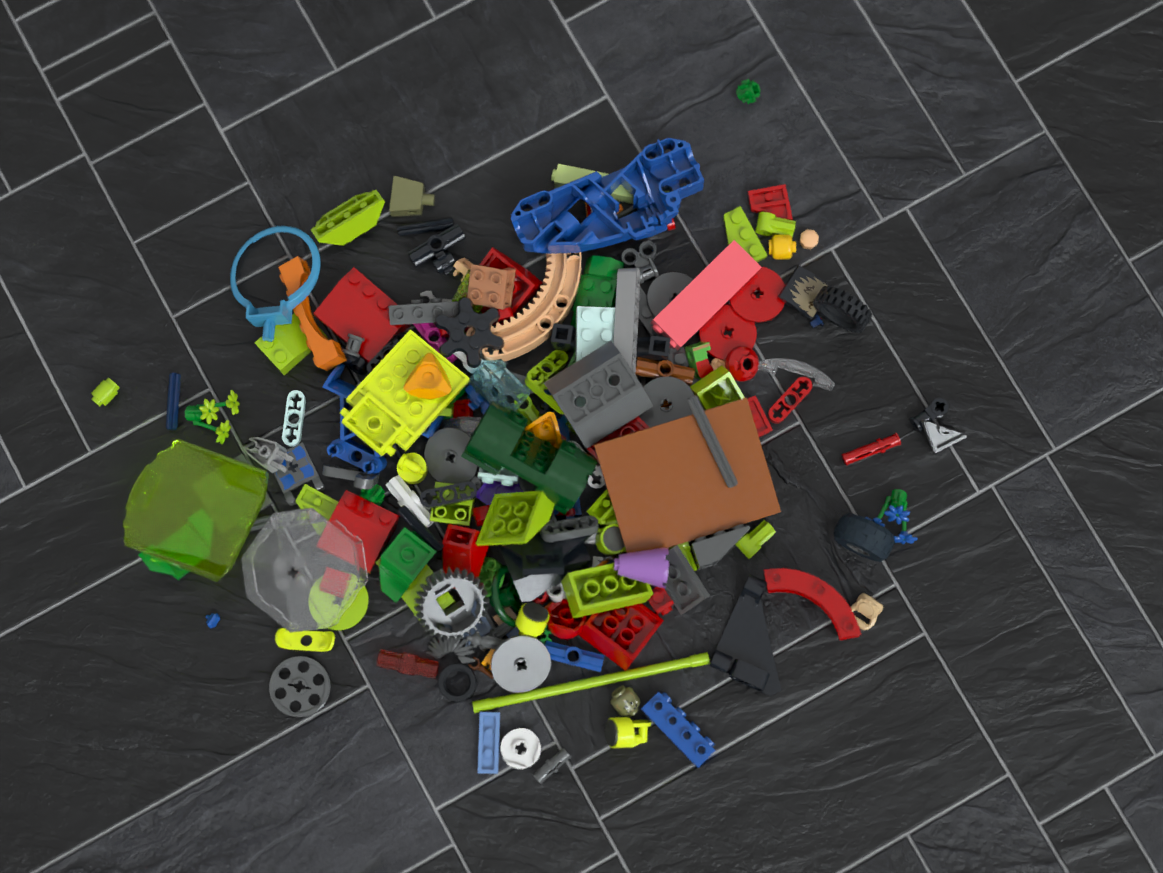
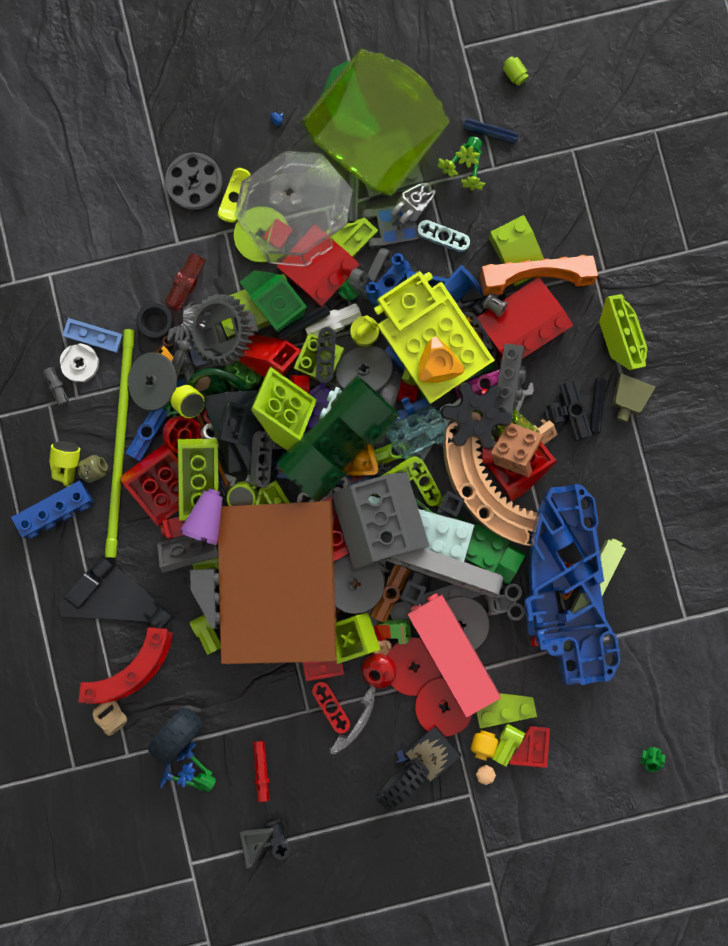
camera: 105 degrees right, 5 degrees up
dark azure brick [230,226,321,342] -> none
dark grey axle [687,395,738,488] -> none

